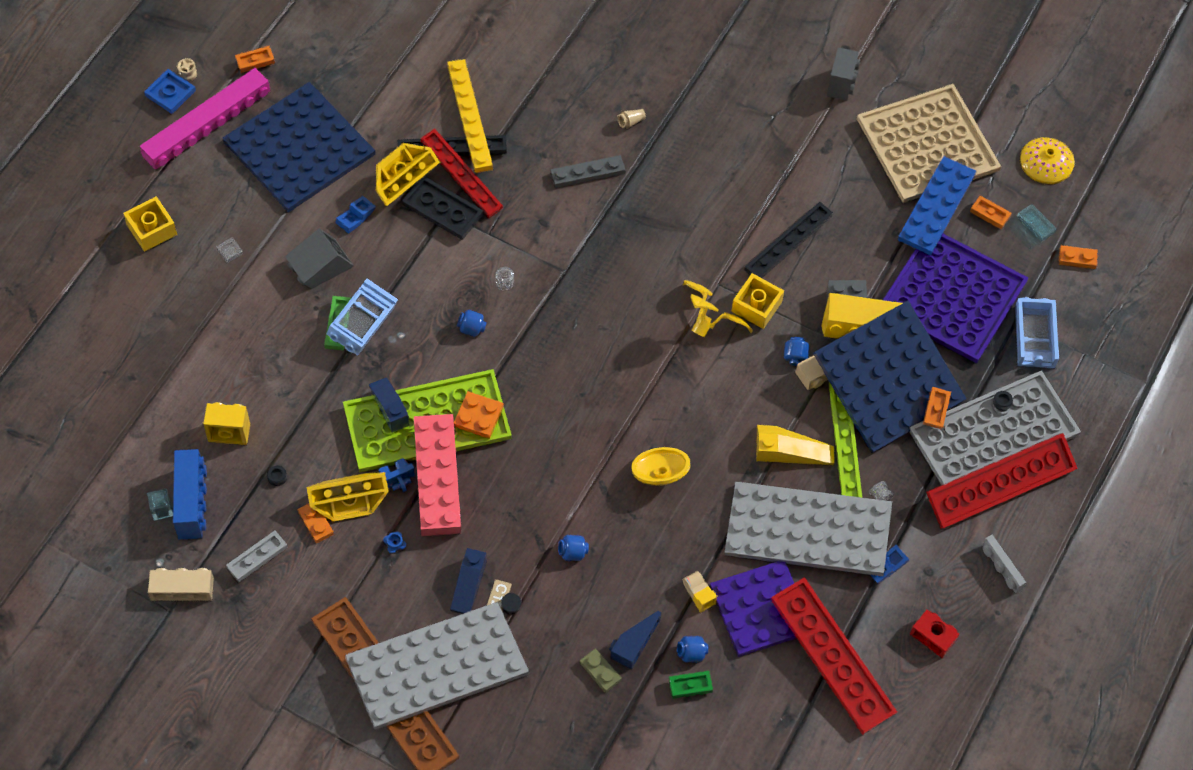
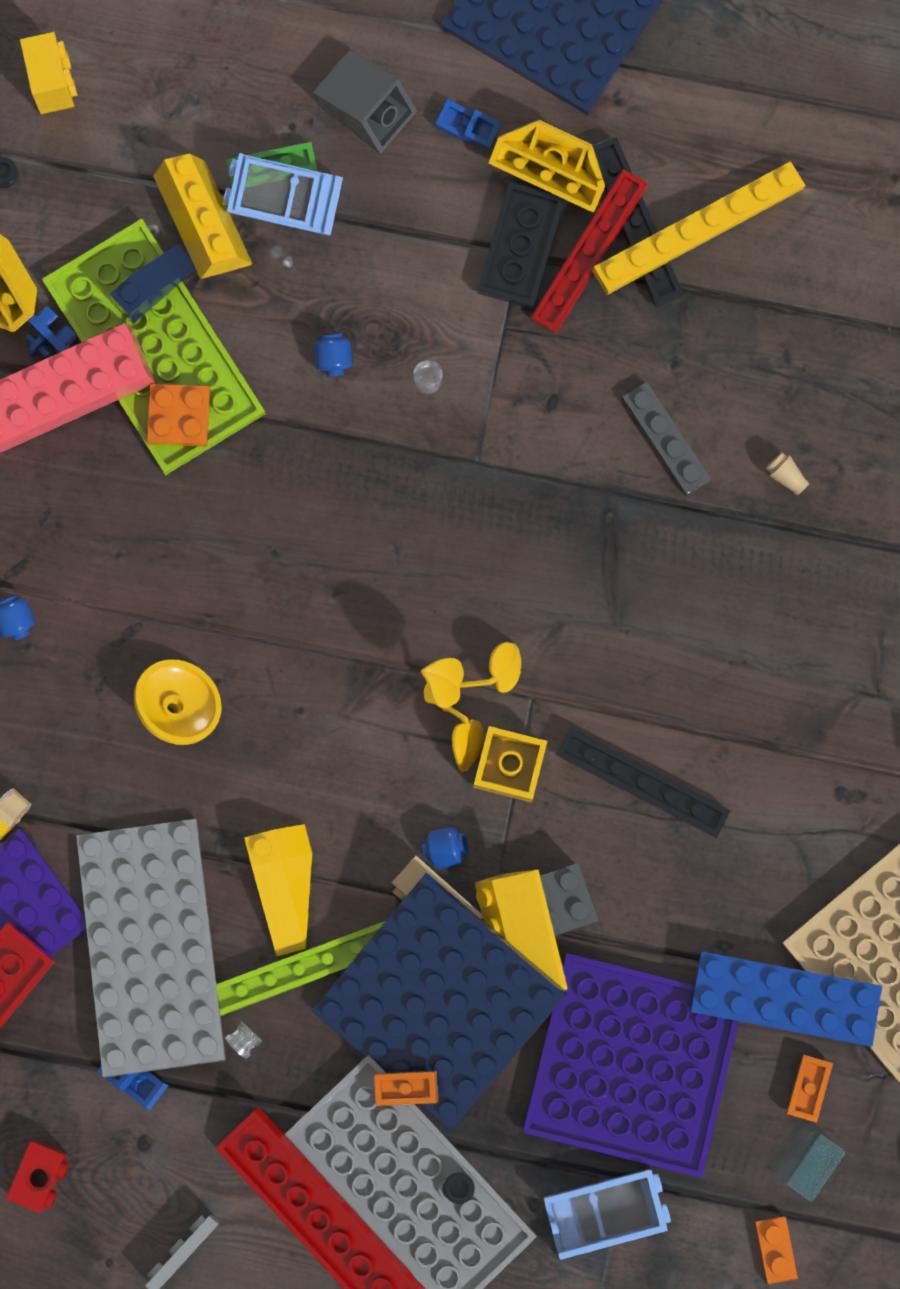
camera: 75 degrees right, 20 degrees up
none -> yellow slope [153,153,252,279]

